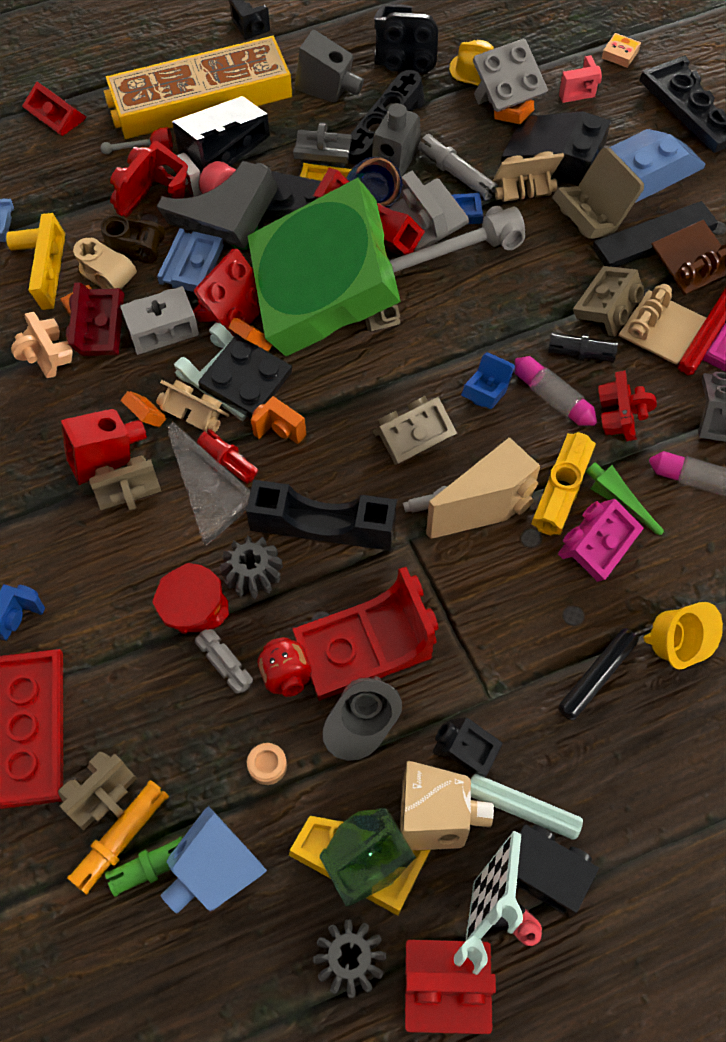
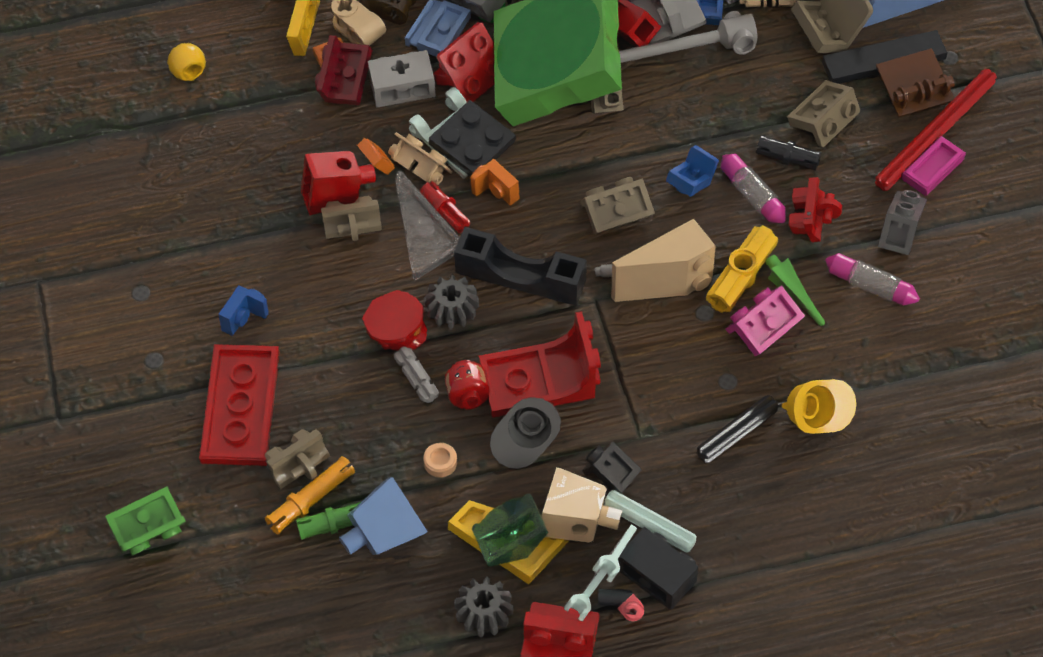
camera: 10 degrees right, 5 degrees down
light nougat hips [11,312,73,378] -> none
orange tile [228,318,272,352] -> none
tan hinge [618,284,706,365] -> none

